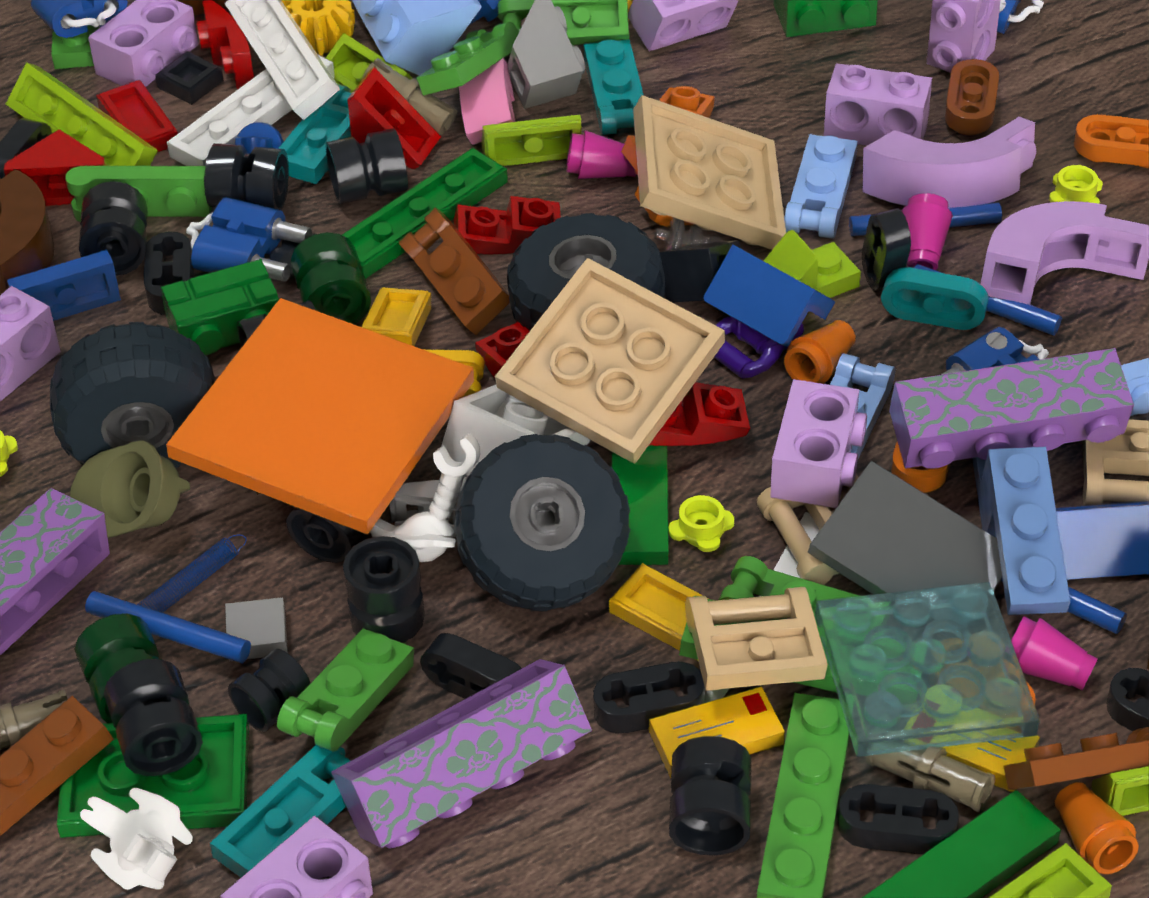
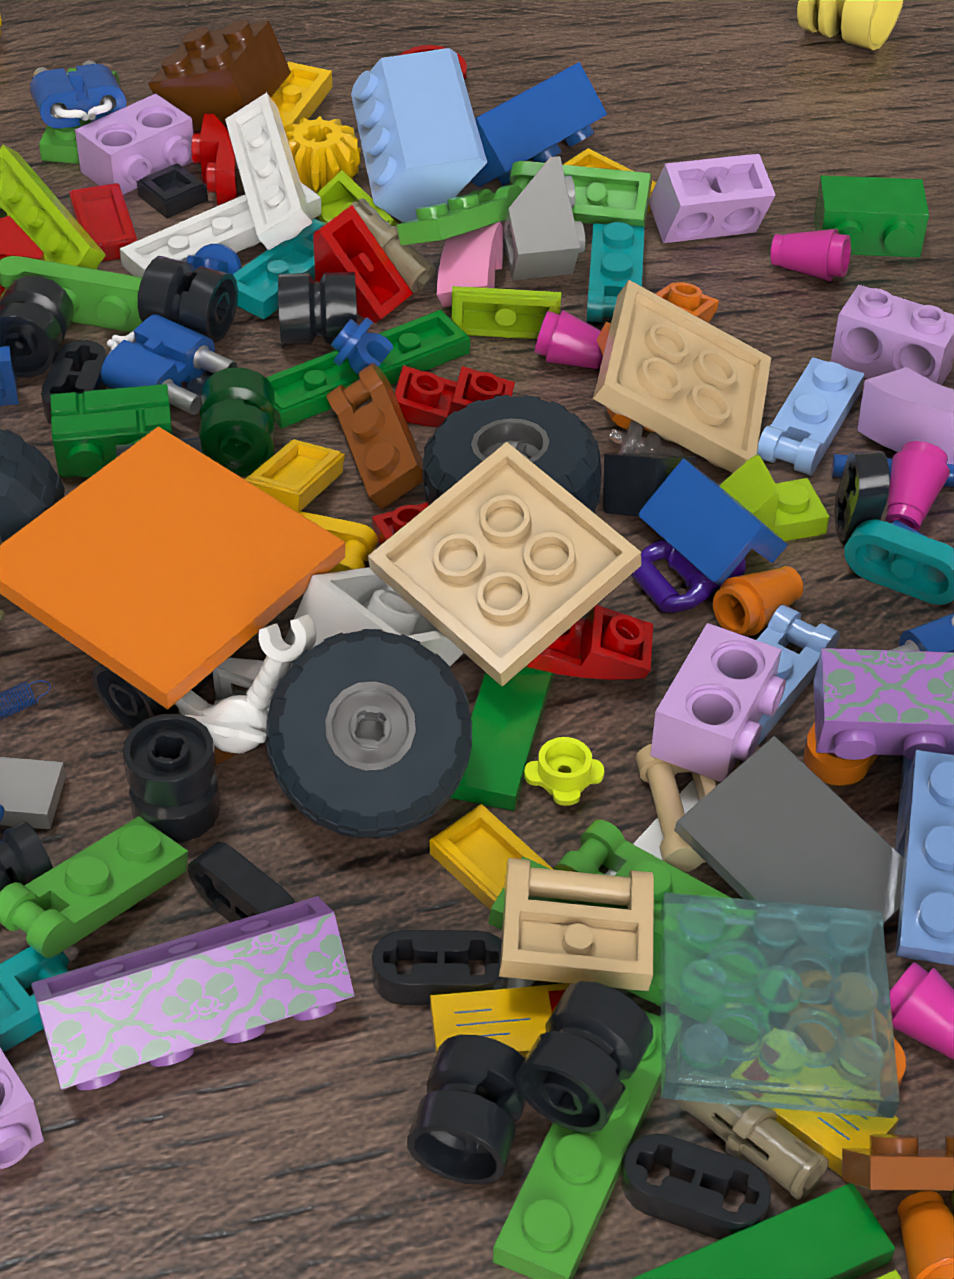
camera: 10 degrees right, 0 degrees up
none -> blue plate [331,317,393,375]
none -> black wheel [515,981,653,1133]
none -> dark pink cone [770,229,851,281]

